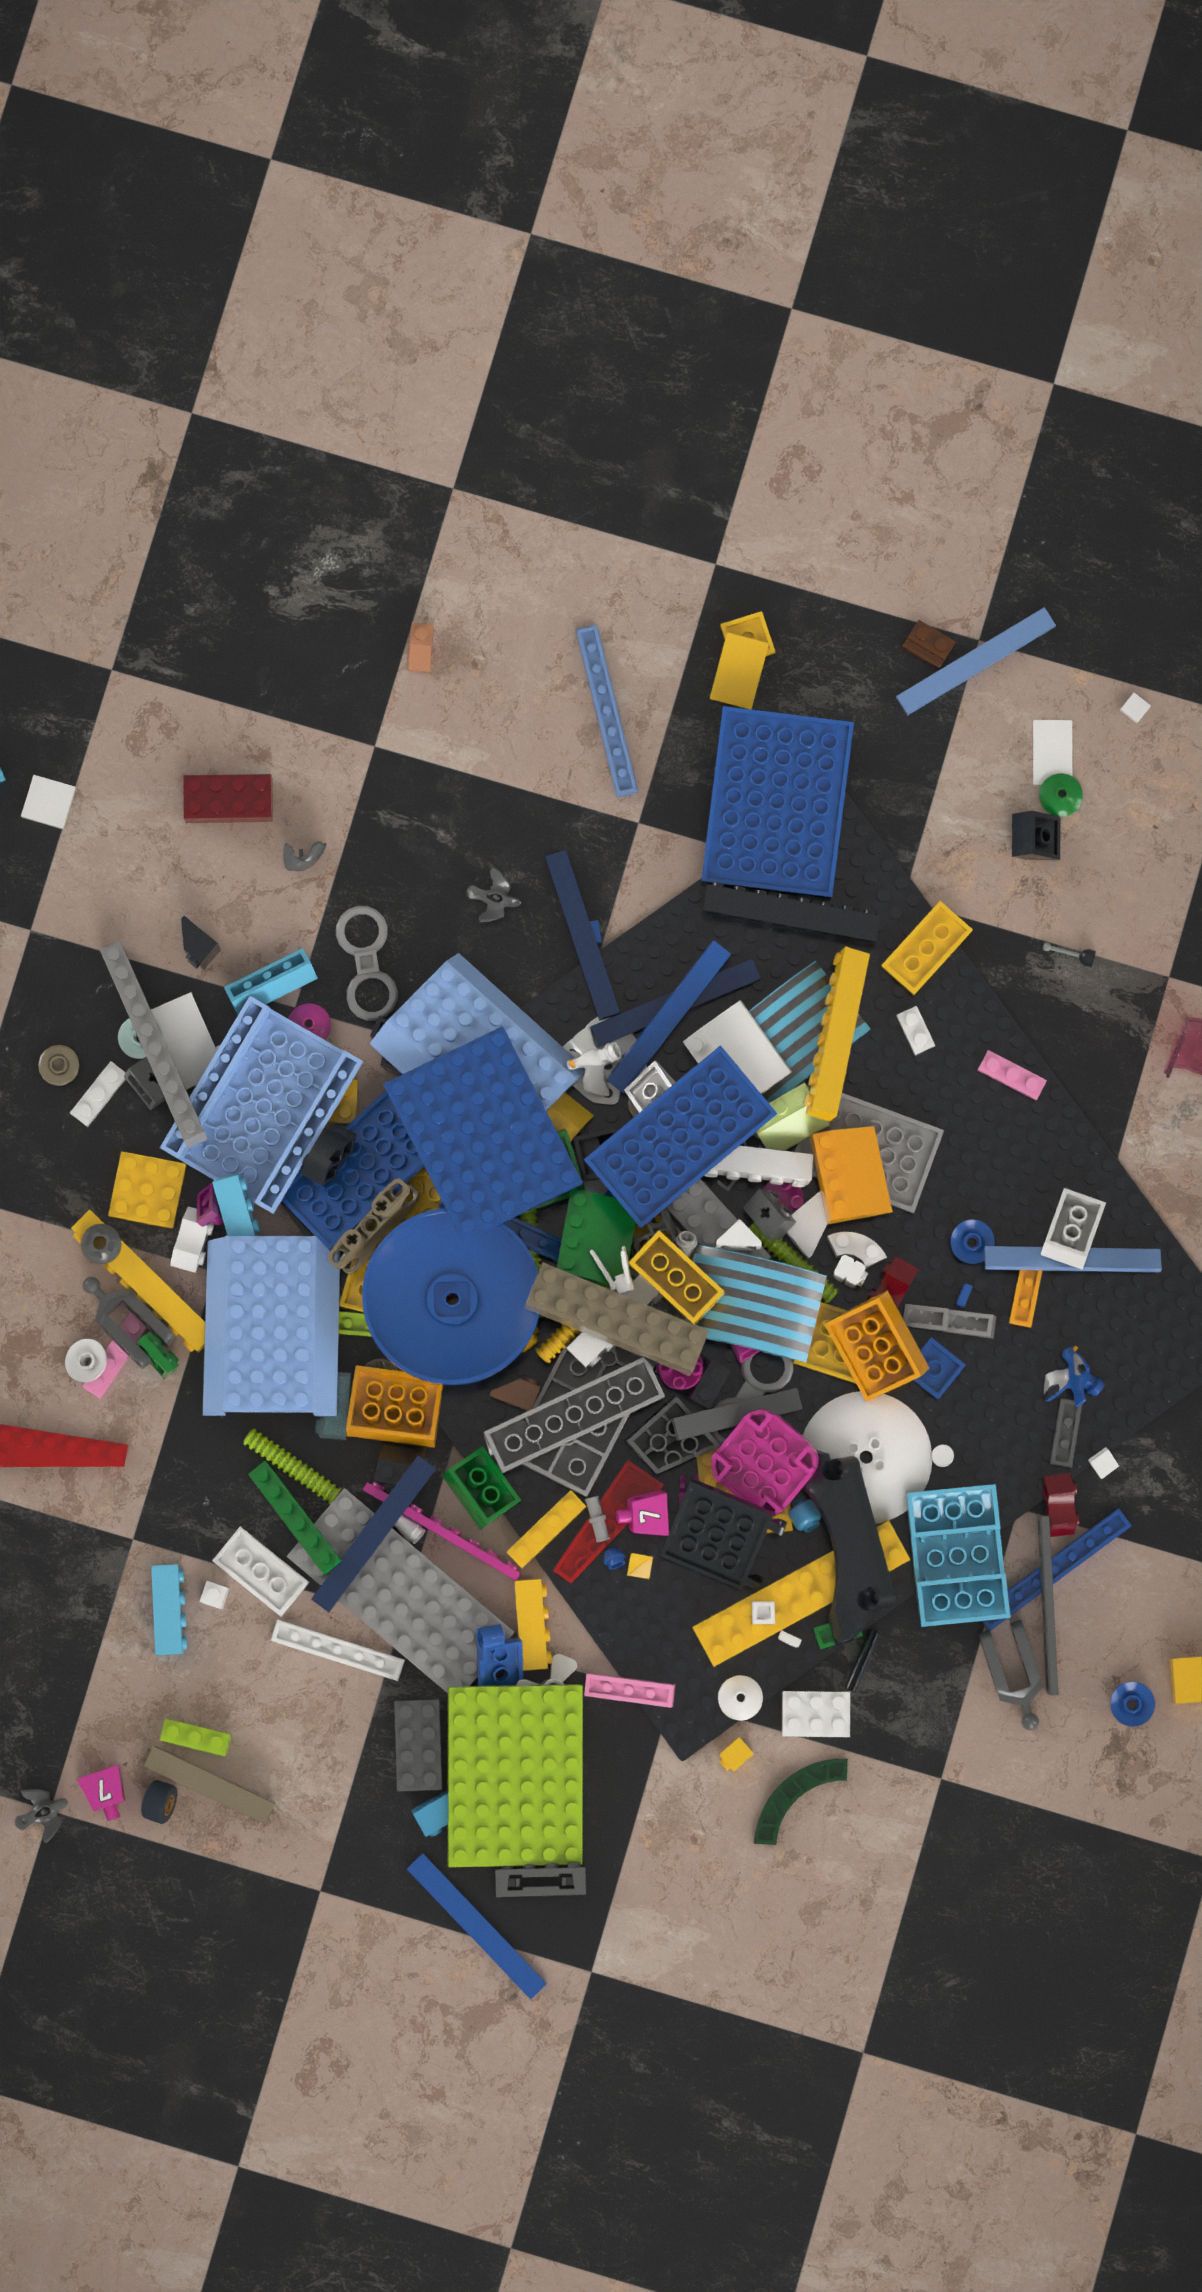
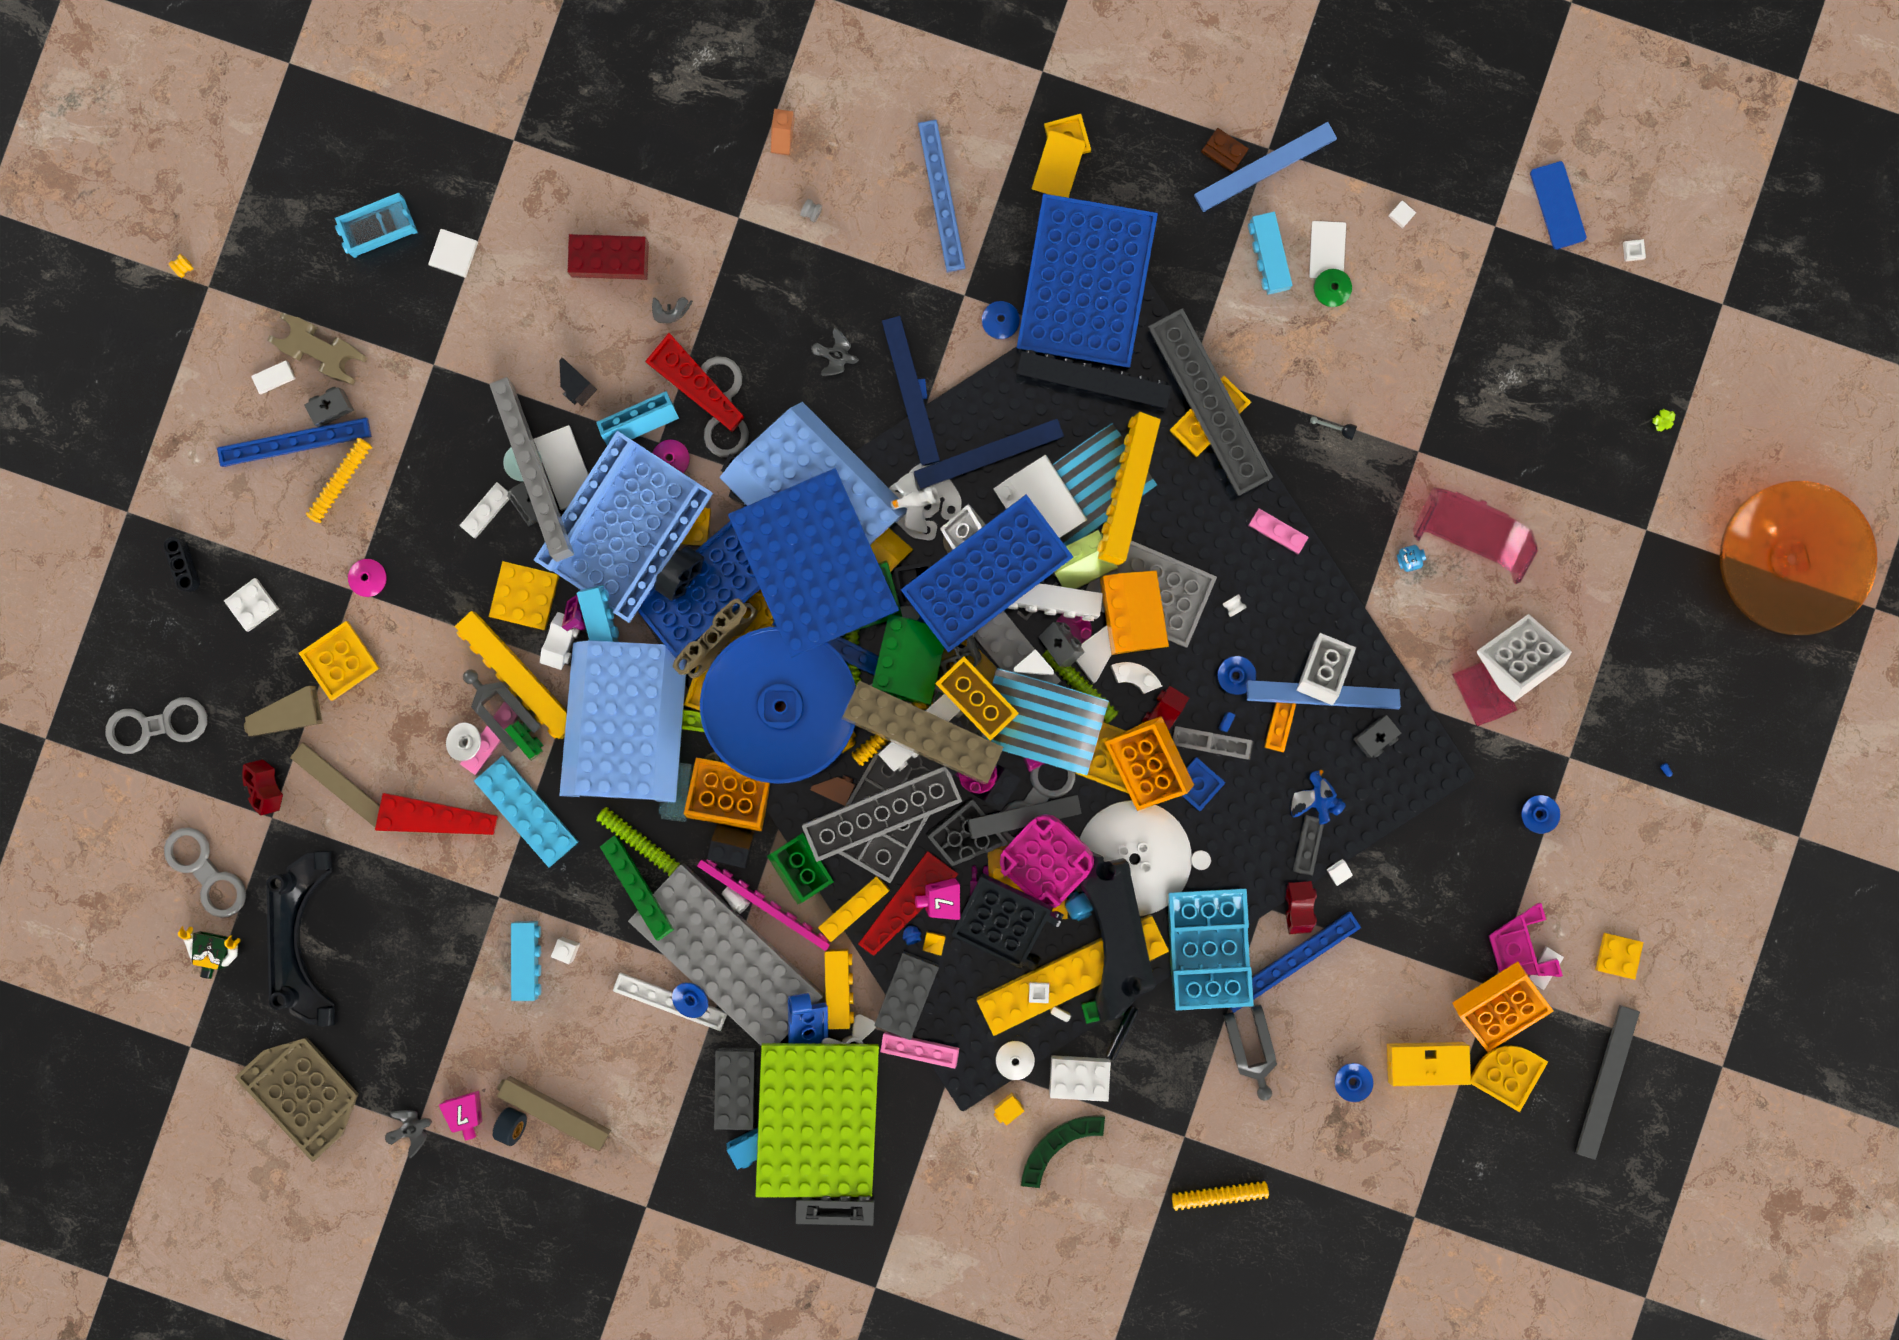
camera: 10 degrees right, 5 degrees up
dark tan wheel [38,1045,80,1086] -> none
dark grey piece [81,1224,122,1264] -> none
lime brick [160,1718,232,1756] -> none
white tile [212,1526,309,1617] -> none
dark blue tile [311,1456,436,1613] -> none
blue tile [407,1854,547,2000] -> none
light grey pin [585,1496,610,1543] -> none
white plant [590,1246,635,1294] -> none
blue tile [606,940,731,1094] -> none
white cone [676,1231,698,1259] -> none
white brick [832,1255,868,1289] -> none
white plate [896,1006,935,1055] -> none
black slope [1011,811,1061,860] -> none
dark grey tile [1037,1515,1059,1696] -> none
none -> medium azure plate [474,756,579,867]
none -> red wing [645,333,745,432]
none -> blue dish [672,983,708,1018]
none -> light grey wheel [800,199,823,223]
none -> dark grey brick [874,951,939,1040]
none -> blue dish [982,301,1020,339]
none -> dark grey plate [1148,308,1273,496]
none -> yellow piece [1172,1181,1269,1211]
none -> white wheel [1223,594,1247,617]
none -> medium azure brick [1248,212,1293,295]
none -> dark grey brick [1353,715,1401,758]
none -> dark azure head [1396,545,1426,572]

